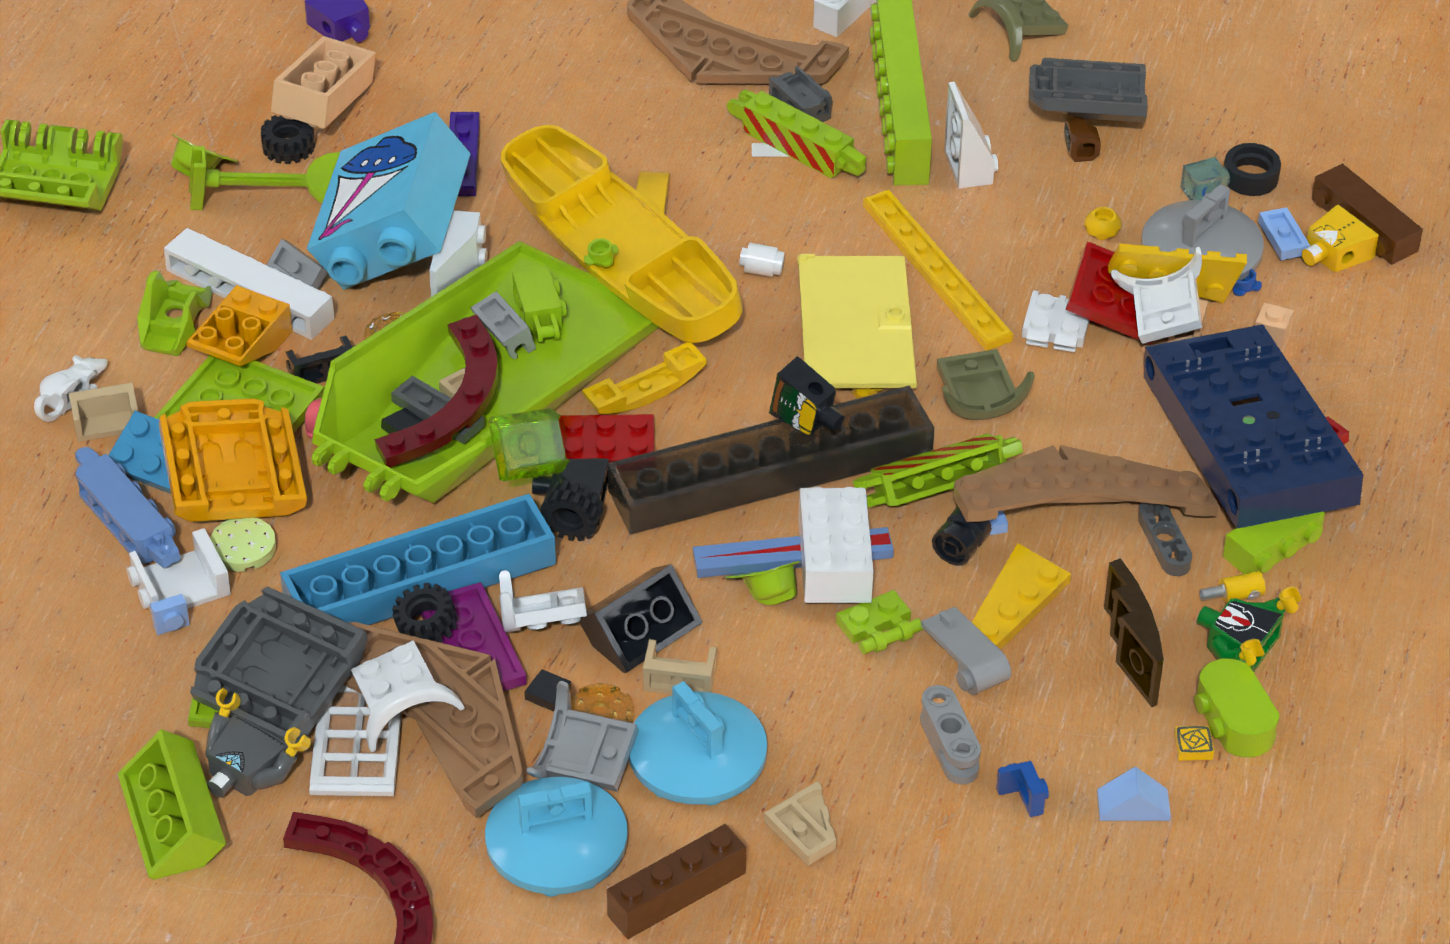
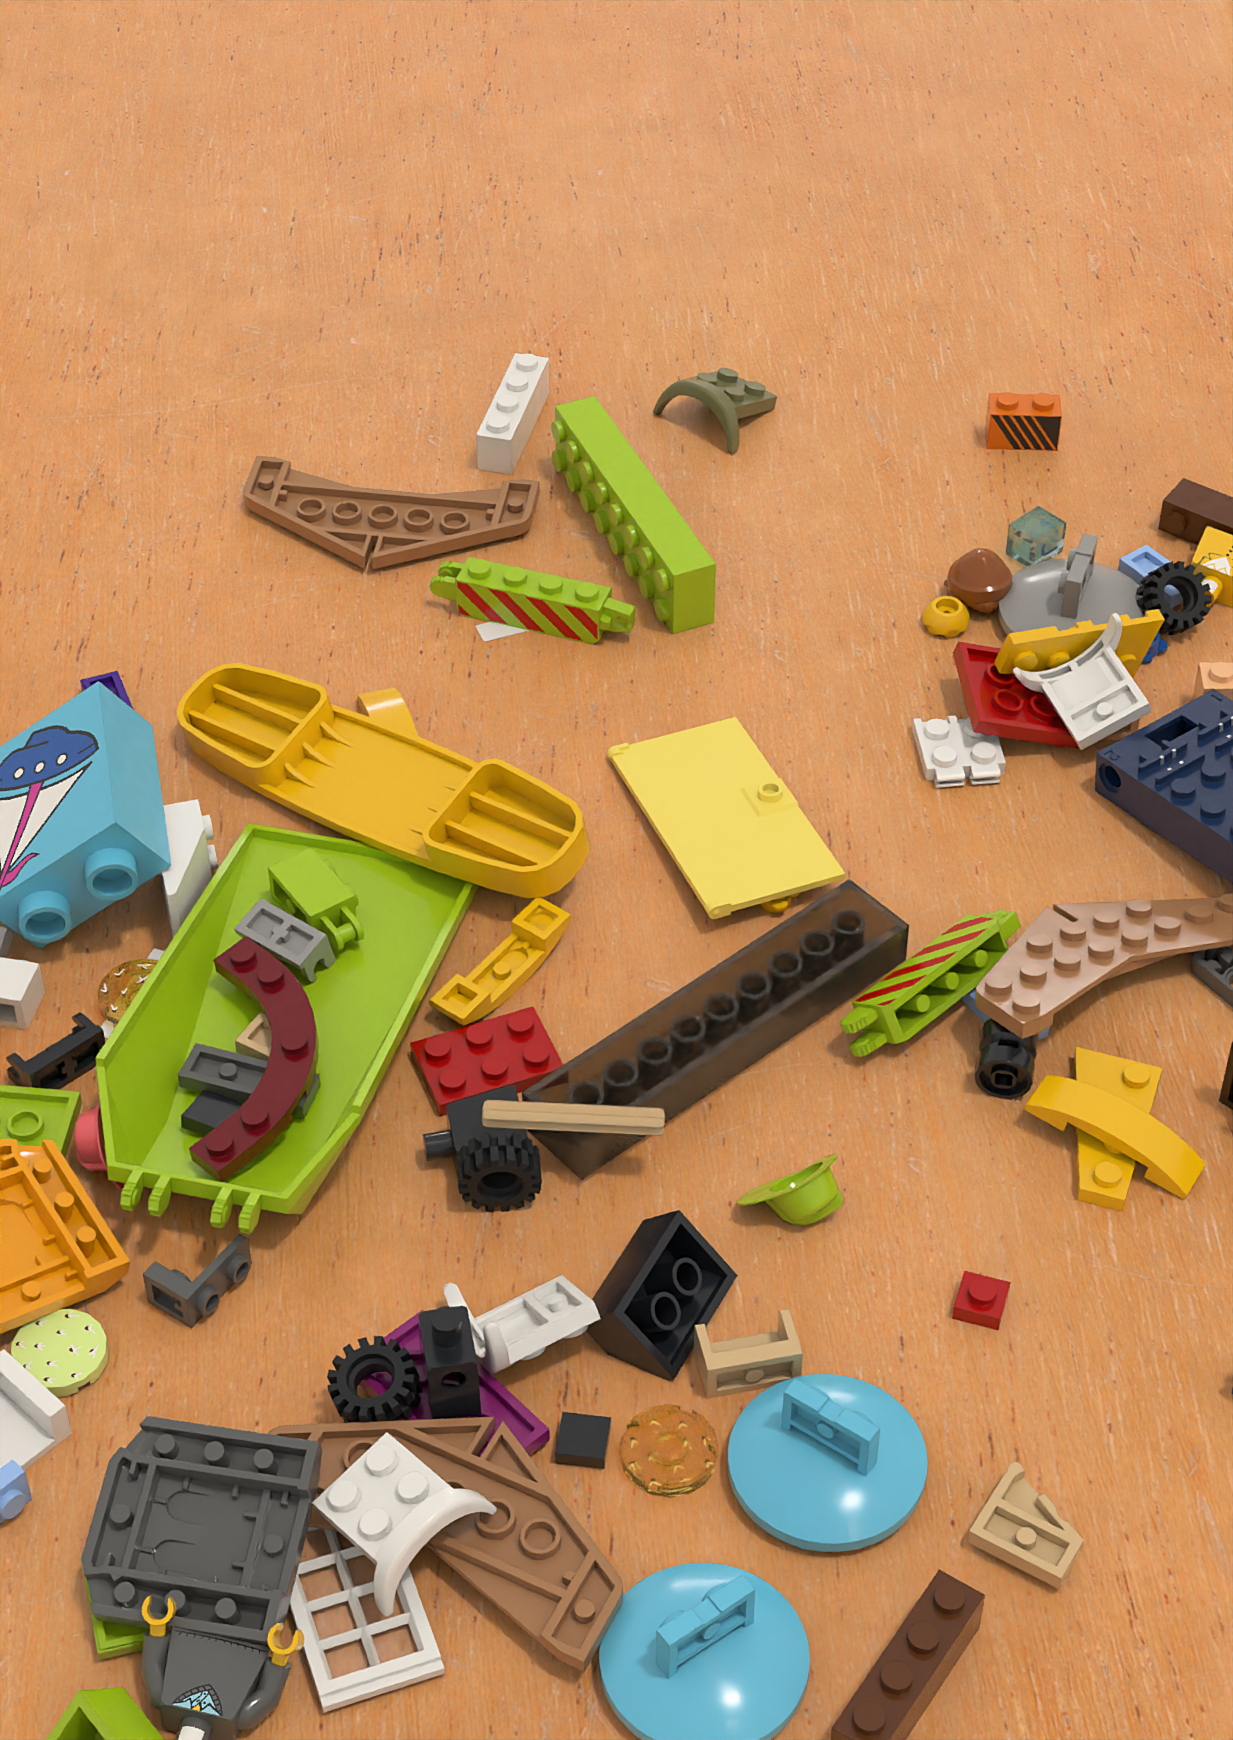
camera: 20 degrees left, 0 degrees up
dark azure brick [280,494,556,625] -> none
clear neon green slope [488,408,570,481] -> none
light grey piece [526,681,639,792] -> none
lime plate [584,238,618,267] -> none
medium blue tile [693,527,894,578] -> none
white brick [739,242,785,278] -> none
dark grey hinge [769,66,833,122] -> none
black torso [769,356,845,435] -> none
white brick [798,487,873,603] -> none
lime plate [836,590,923,655] -> none
yellow tile [863,189,1013,351] -> none
light grey piece [920,685,981,784] -> none
light grey door [921,607,1011,695] -> none
olive piece [937,349,1035,420] -> none
white slope [944,82,998,189] -> none
dark grey wedge [1029,58,1148,122] -> none
reddish brown rock [1064,116,1101,162] -> none
black tyre [1223,143,1281,196] -> none
none -> dark grey bracket [143,1234,252,1328]
none -> black torso [418,1305,482,1419]
none -> tan axle [482,1100,665,1136]
none -> dark orange hair [944,548,1012,613]
none -> red plate [952,1271,1011,1330]
none -> orange brick [985,392,1062,451]
none -> yellow slope [1024,1075,1206,1200]
none -> black tyre [1136,561,1212,635]

